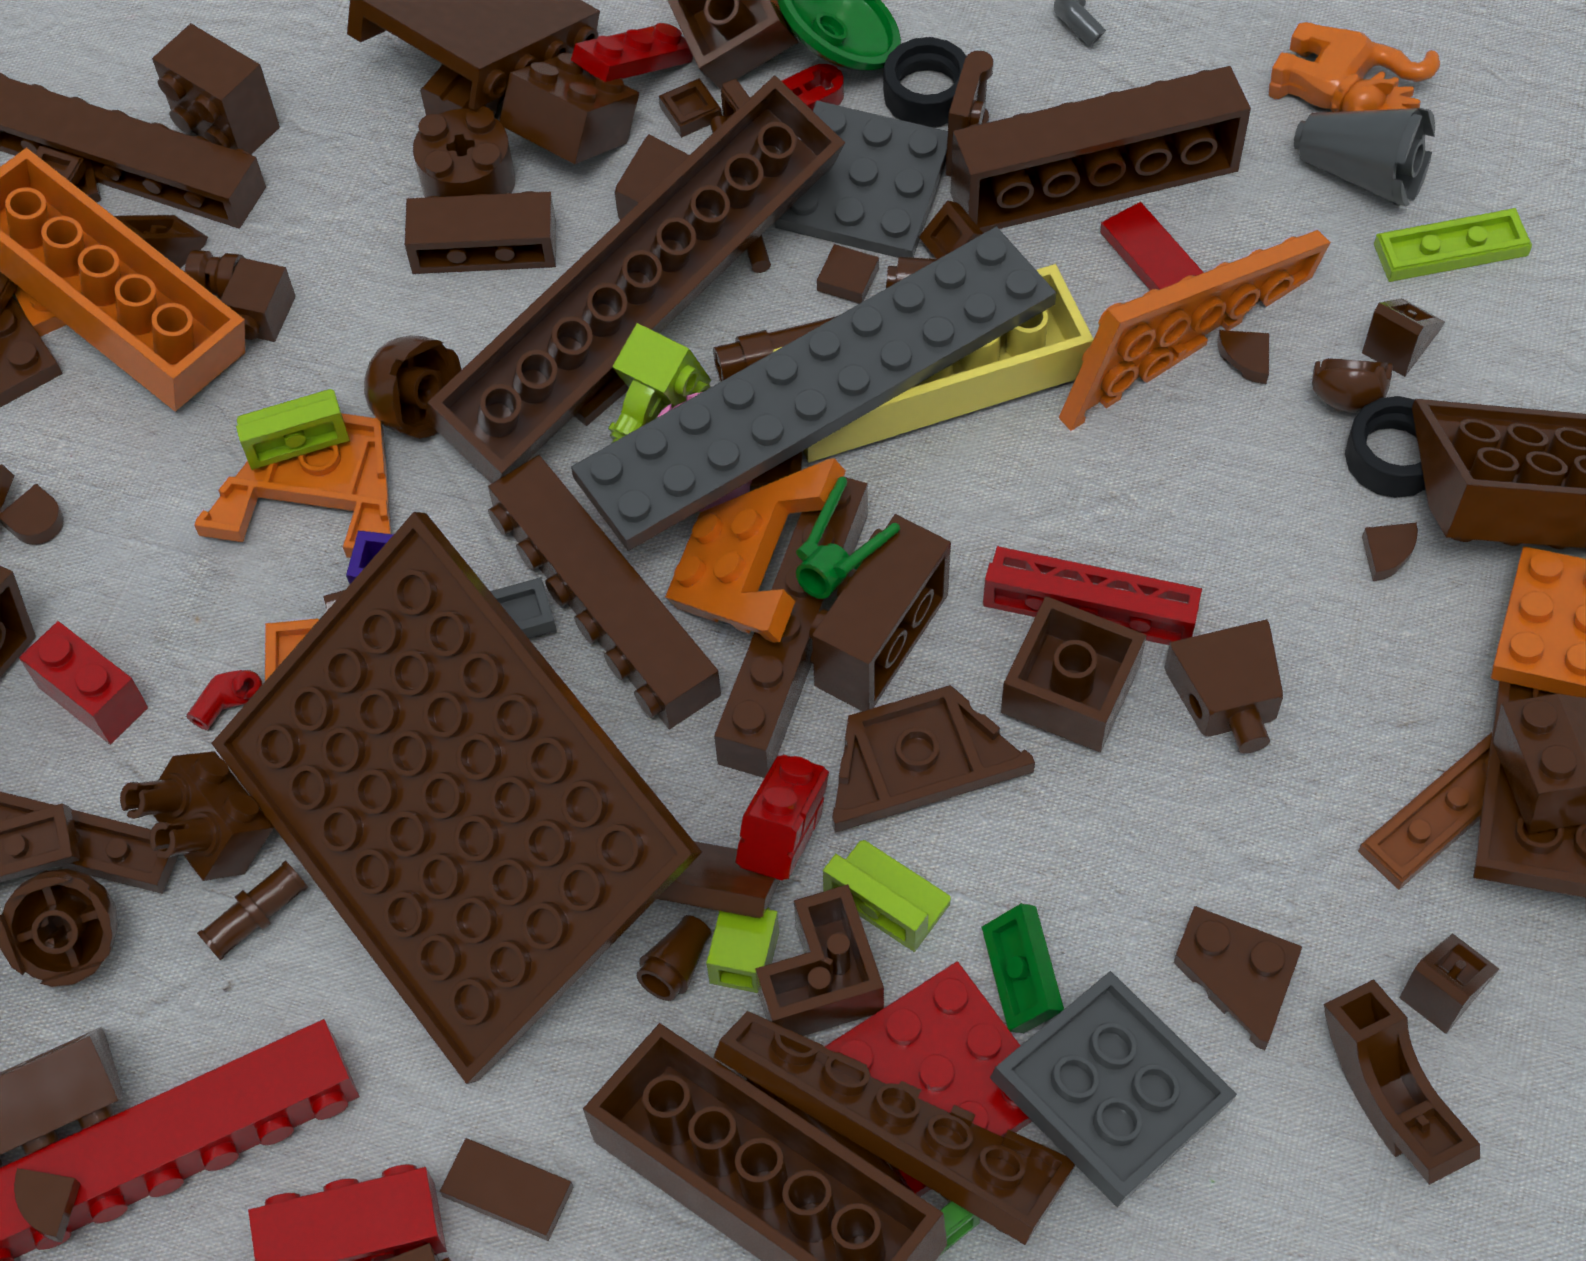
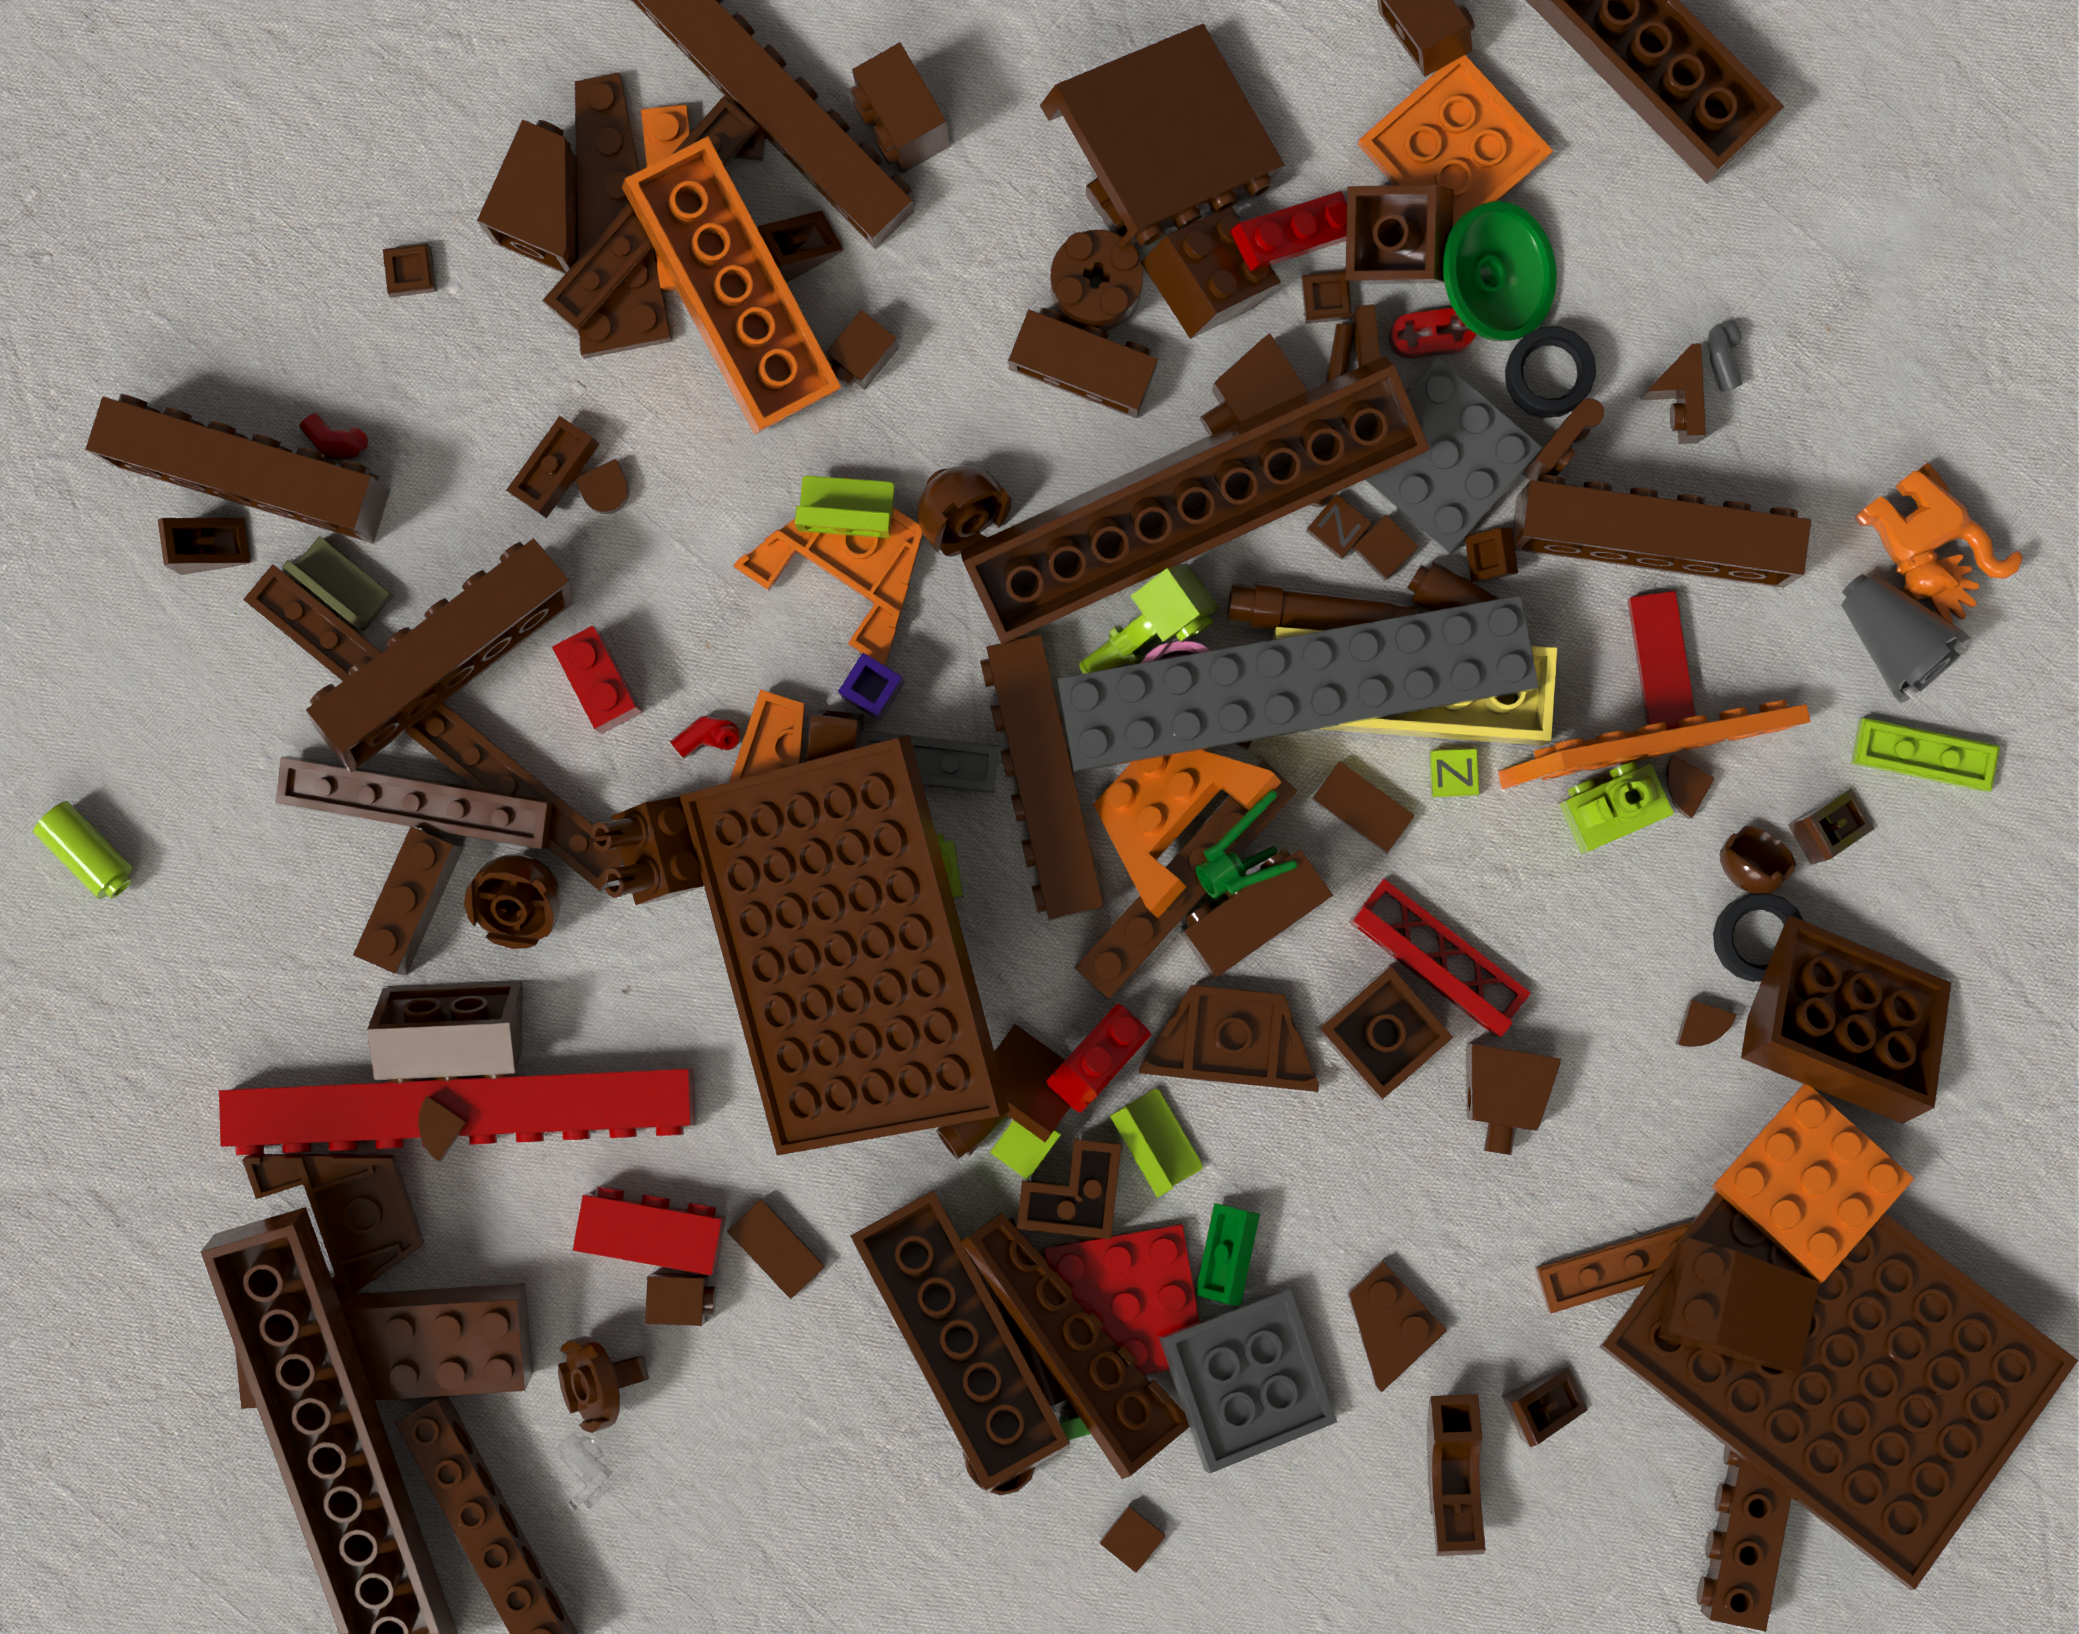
camera: 25 degrees right, 25 degrees up
reddish brown wheel [184,250,245,299] -> none
reddish brown pin [197,860,308,961] -> none
none -> reddish brown tile [1306,494,1372,560]
none -> reddish brown tile [1311,761,1415,854]
none -> lime tile [1429,749,1479,798]
none -> lime brick [1559,760,1674,854]
none -> reddish brown slope [1640,343,1706,444]

